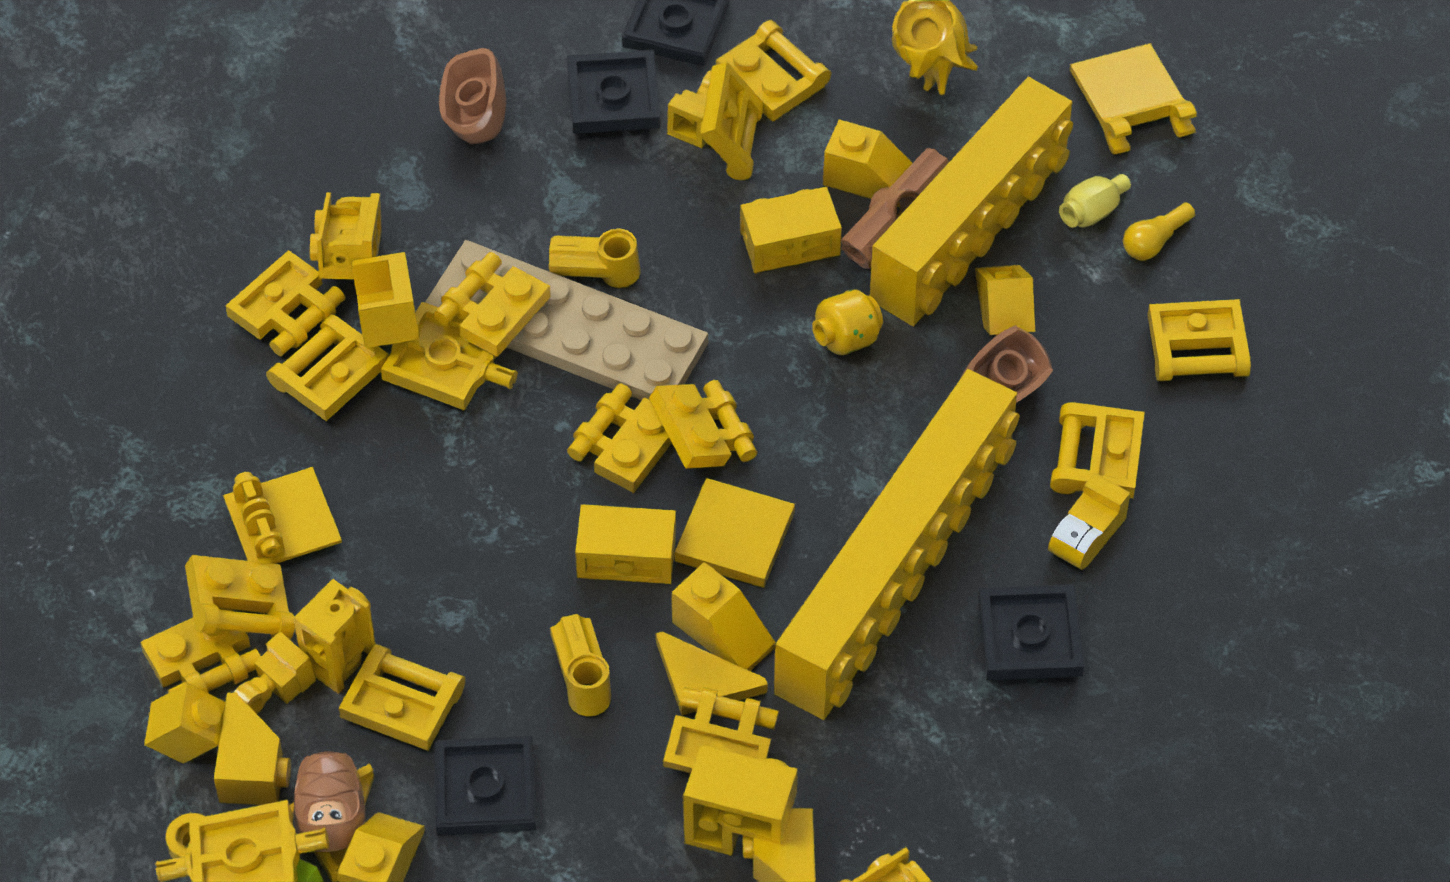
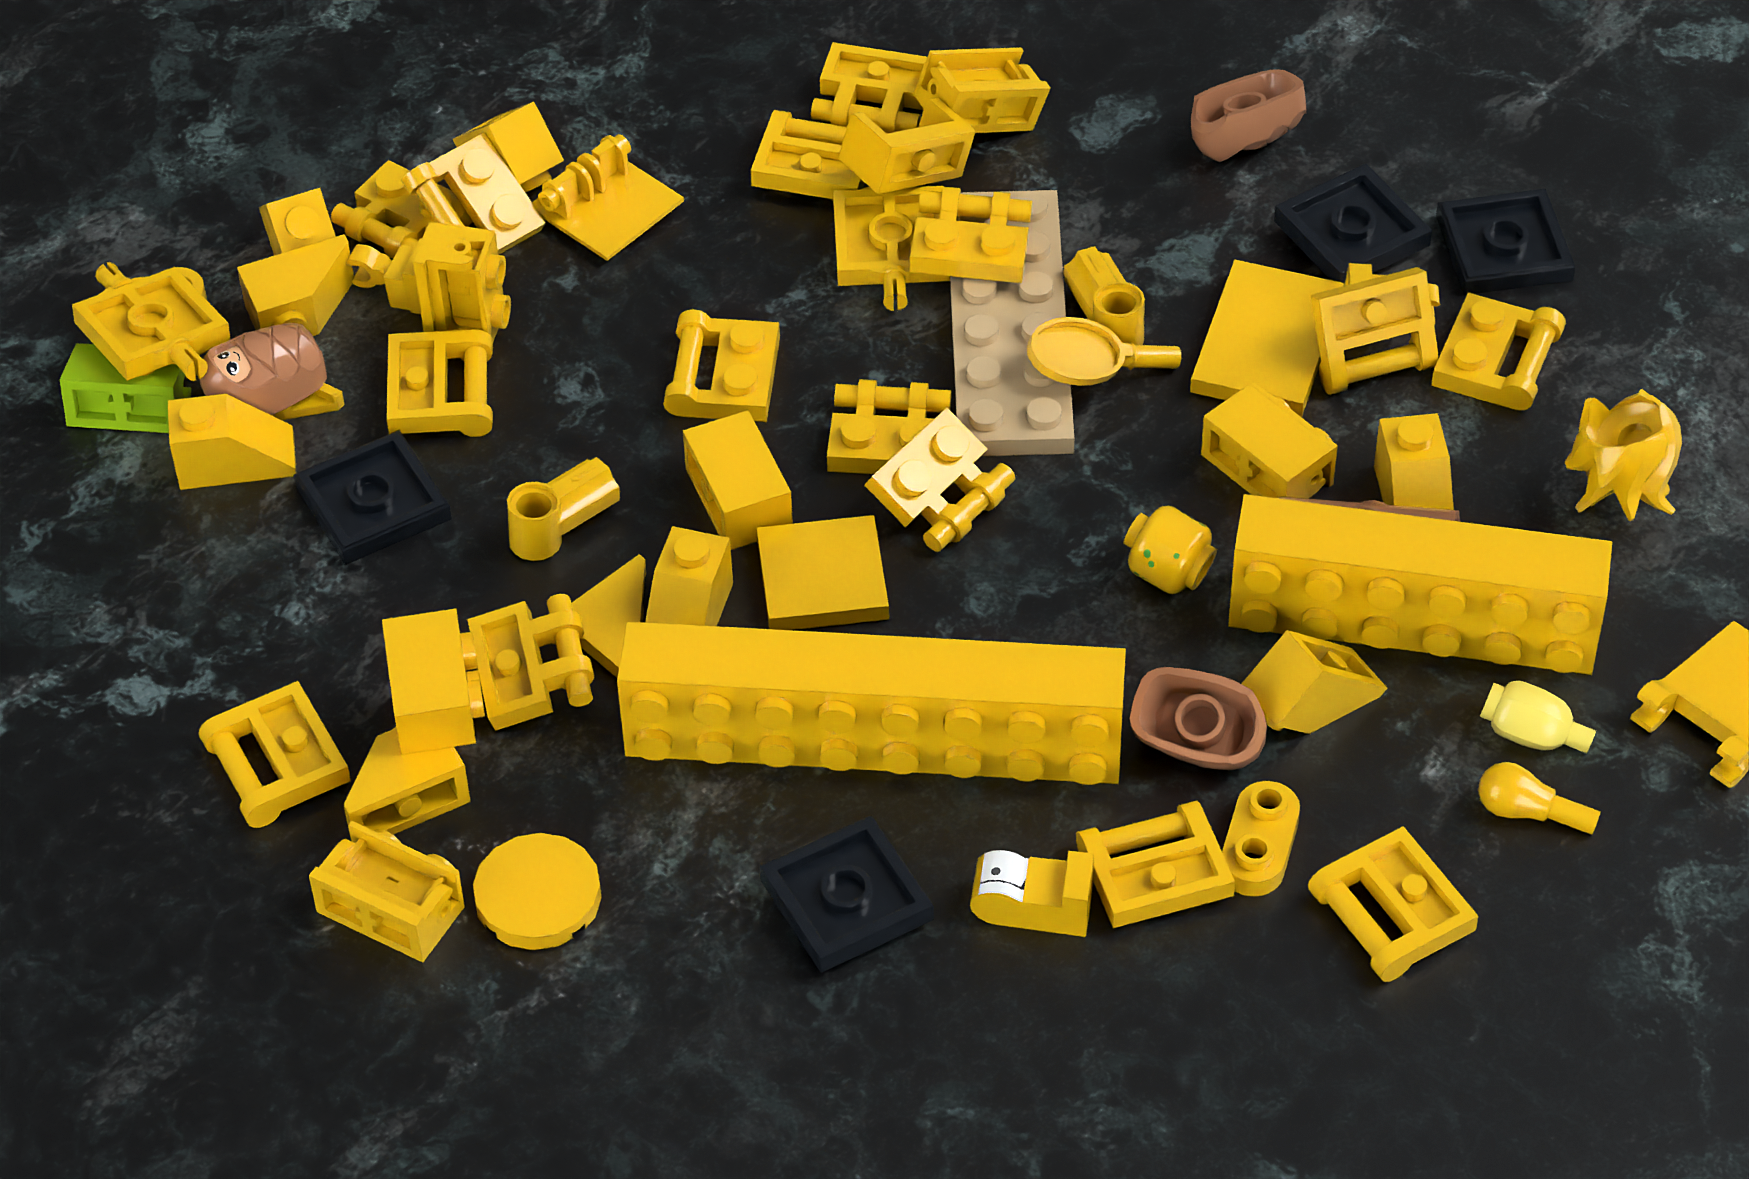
camera: 65 degrees right, 5 degrees down
none -> yellow slope [453,101,564,192]
none -> yellow tile [473,833,602,950]
none -> yellow plate [663,309,780,422]
none -> yellow piece [1027,317,1181,386]
none -> yellow tile [1190,259,1344,417]
none -> yellow plate [1222,781,1300,896]

